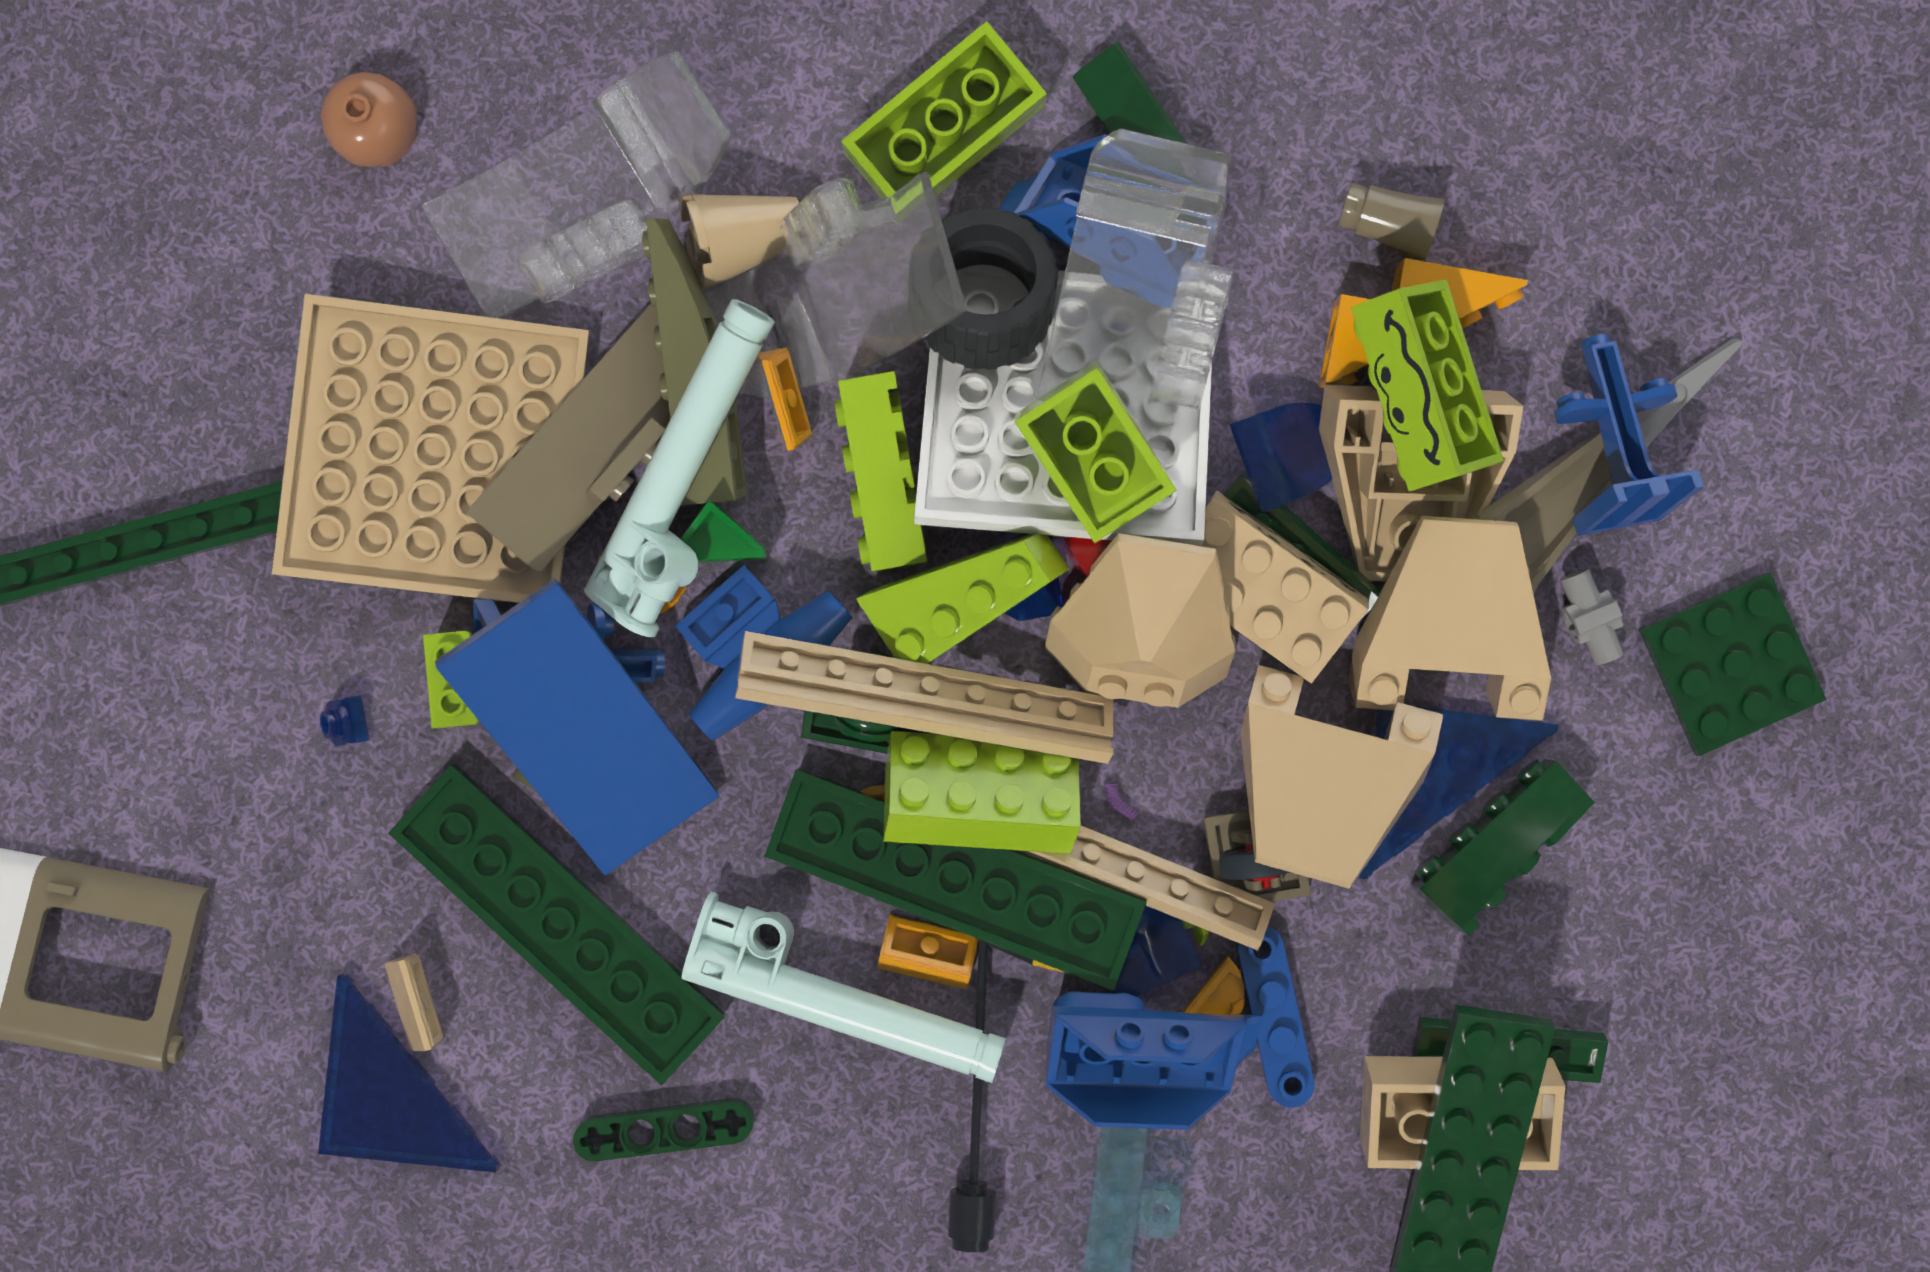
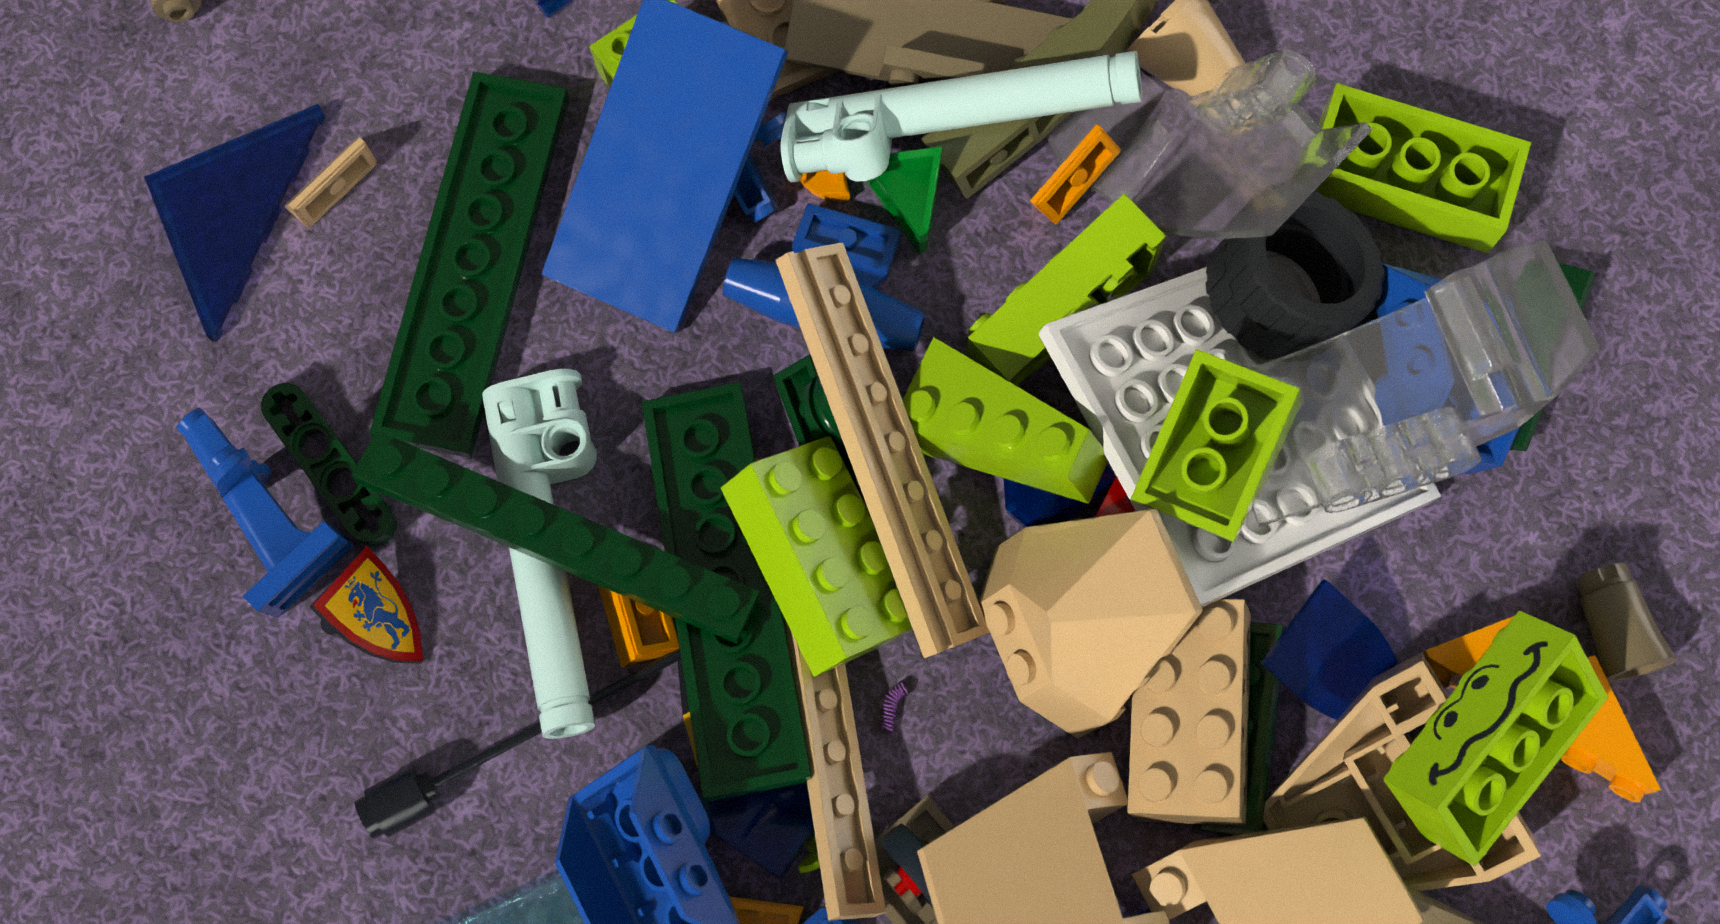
camera: 70 degrees right, 15 degrees down
none -> blue piece [176,408,354,618]
none -> shield [310,545,423,664]
none -> dark green plate [352,431,759,644]

